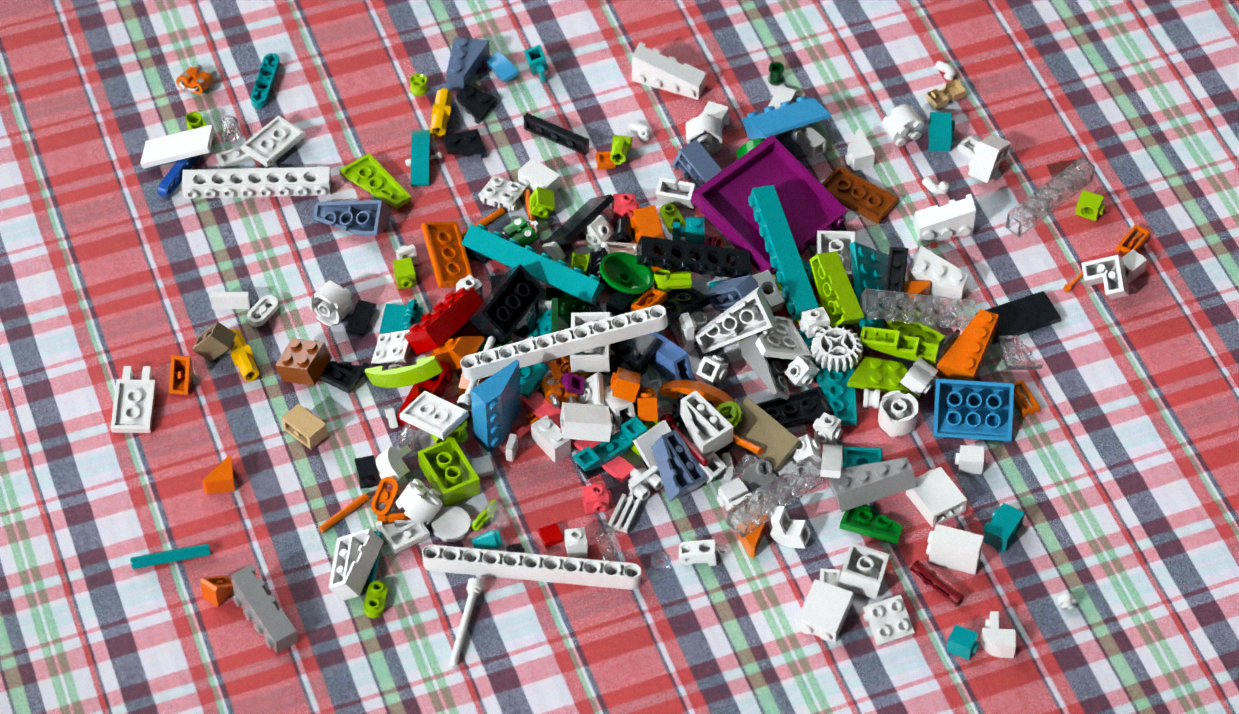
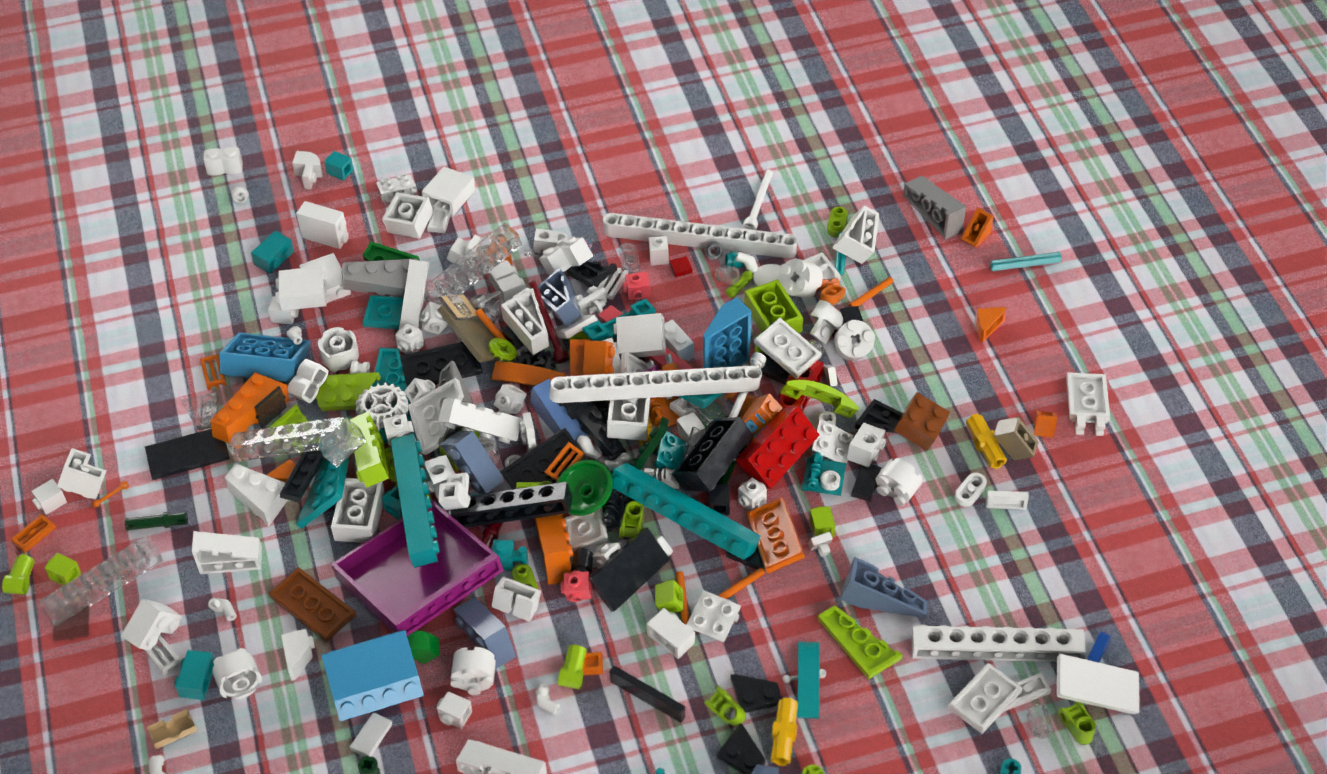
camera: 175 degrees left, 0 degrees up
tan brick [282,404,327,450] -> none
green piece [502,216,539,248] -> none
lime slope [860,326,940,364] -> none
dark red pin [910,560,965,607] -> none
none -> lime piece [2,554,35,595]
none -> dark green pin [125,512,188,531]
none -> white brick [203,147,243,176]
none -> white brick [276,266,327,311]
none -> white arm [287,326,302,345]
none -> clear brick [318,418,366,467]
none -> white brick [438,472,471,510]
none -> piece [439,294,479,321]
none -> white brick [539,237,593,276]
none -> black wing [567,261,617,287]
none -> lime piece [704,686,746,726]
none -> white arm [735,252,758,274]
none -> white tile [820,471,840,491]
none -> white brick [834,320,875,361]
none -> white brick [847,423,886,467]

